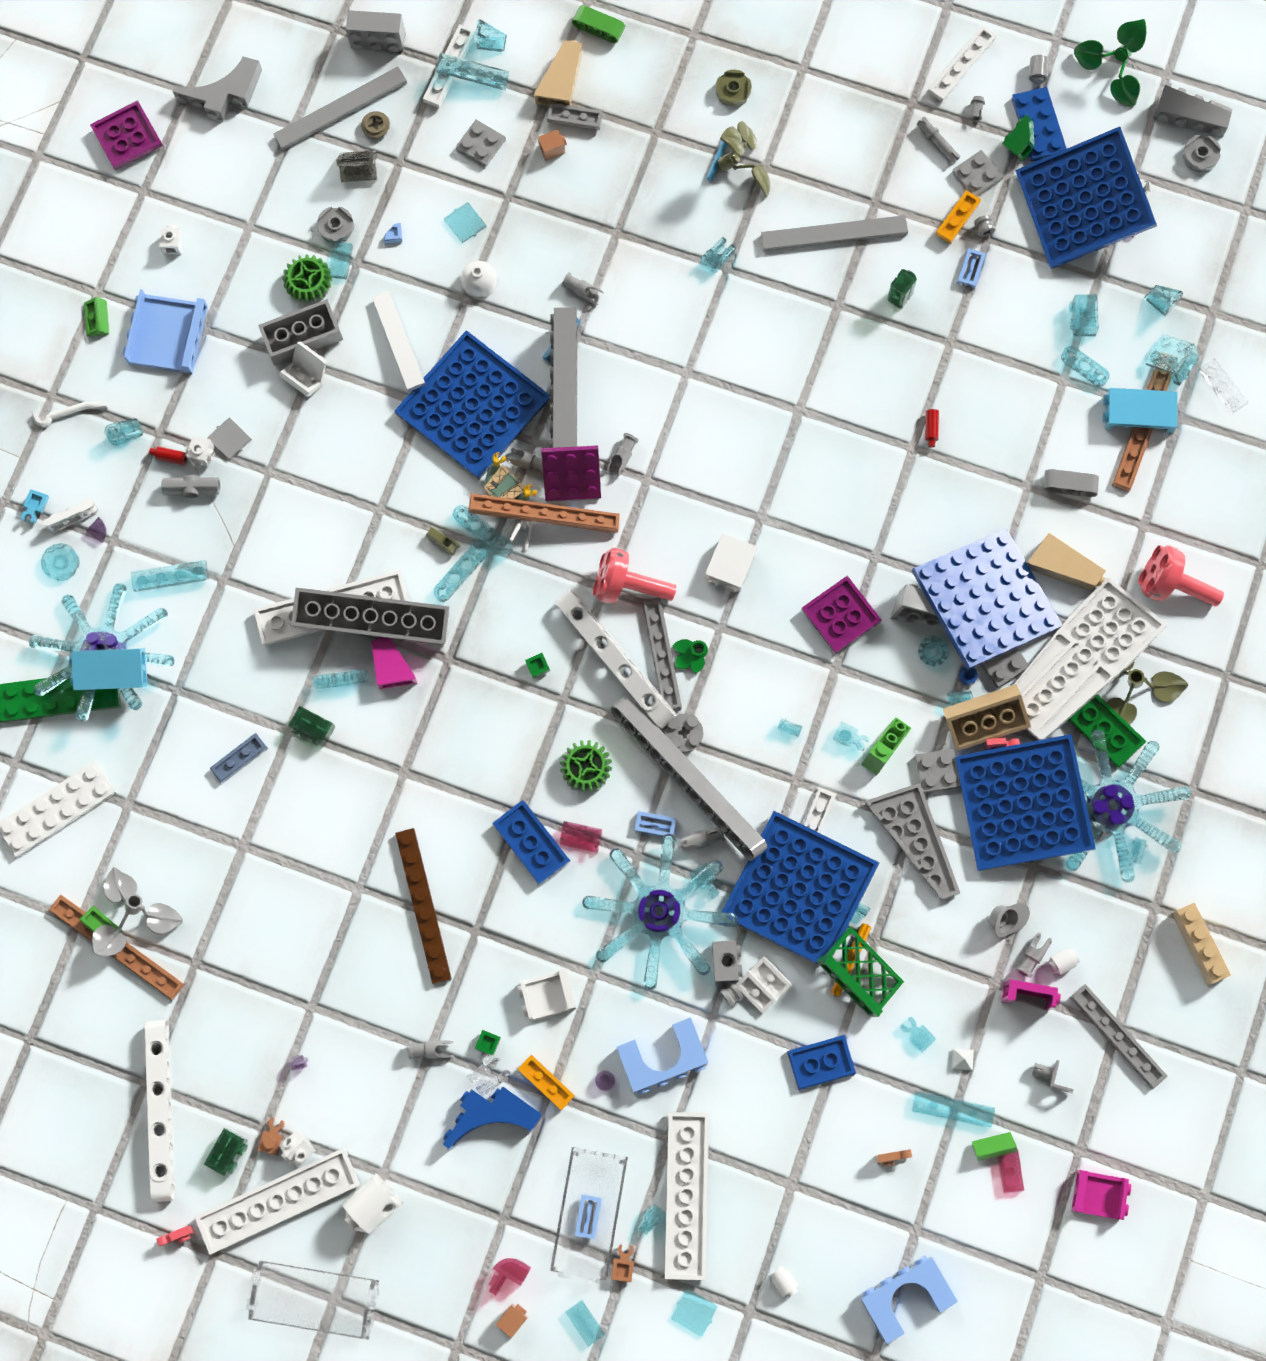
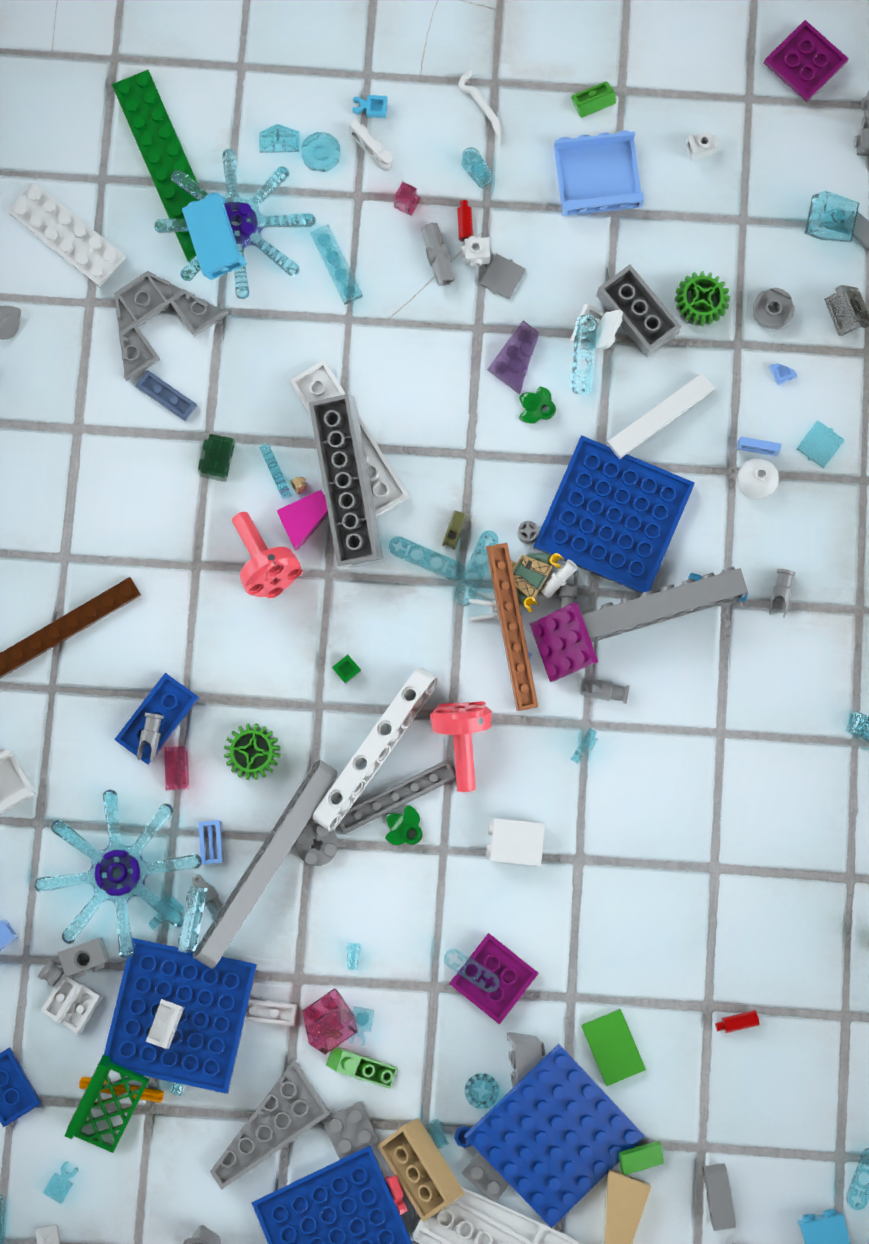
camera: 70 degrees right, 5 degrees up
clear purple tile [86,517,106,543] -> none
clear light blue tile [329,241,353,279] -> none
none -> light grey wing [114,271,228,382]
none -> light grey piece [137,713,164,762]
none -> white hinge [146,999,184,1049]
none -> clear light blue plate [178,886,207,952]
none -> coral piece [232,512,303,598]
none -> clear light blue slope [259,124,300,153]
none -> tan hinge [290,476,308,495]
none -> clear pink slope [302,988,358,1054]
none -> clear pink brick [393,181,421,216]
none -> clear light blue beam [444,949,499,992]
none -> clear purple wing [487,320,539,394]
none -> light grey wheel [517,521,539,544]
none -> green plate [519,386,556,424]
none -> white pin [541,560,578,598]
none -> clear light blue plate [570,728,598,764]
none -> clear light blue beam [571,314,597,395]
none -> bright green tile [581,1009,646,1087]
none -> bright green tile [618,1141,664,1175]
none -> light blue tile [736,437,781,456]
none -> clear light blue slope [805,190,859,242]

